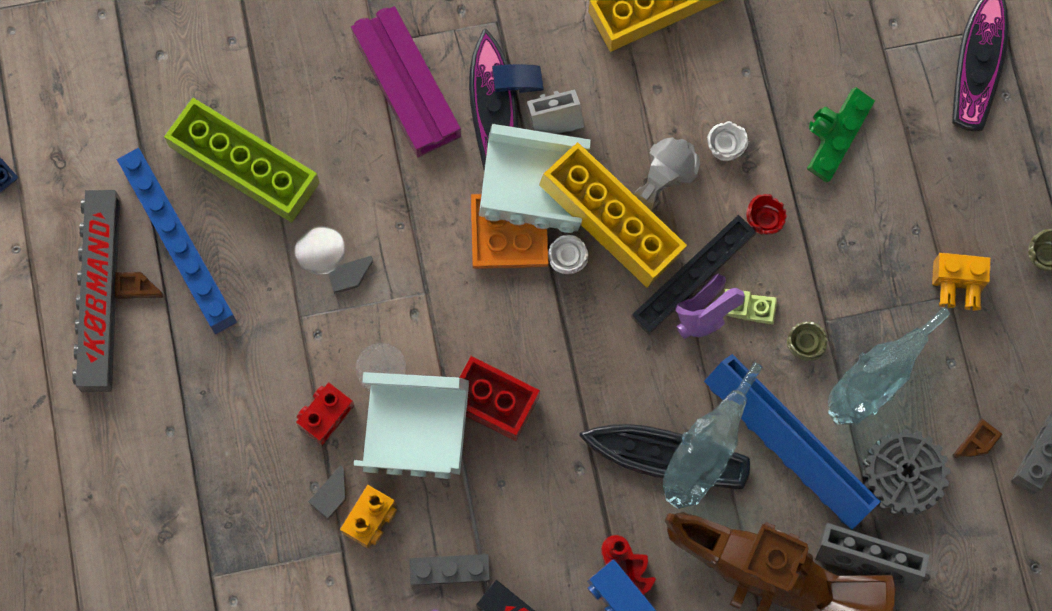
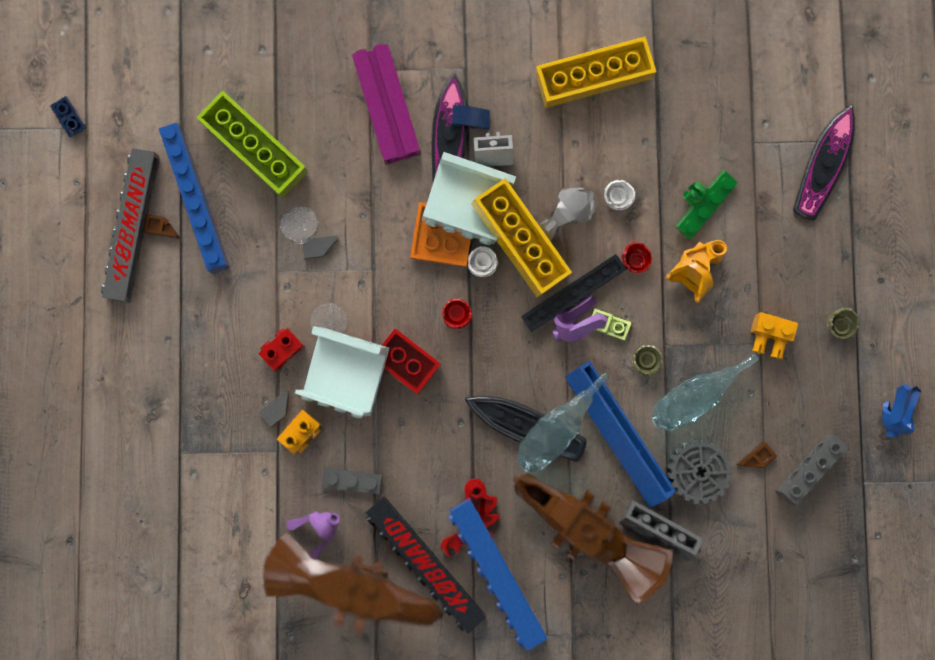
camera: 10 degrees right, 10 degrees up
none -> red hair [442,298,472,329]
none -> light orange piece [665,240,727,303]

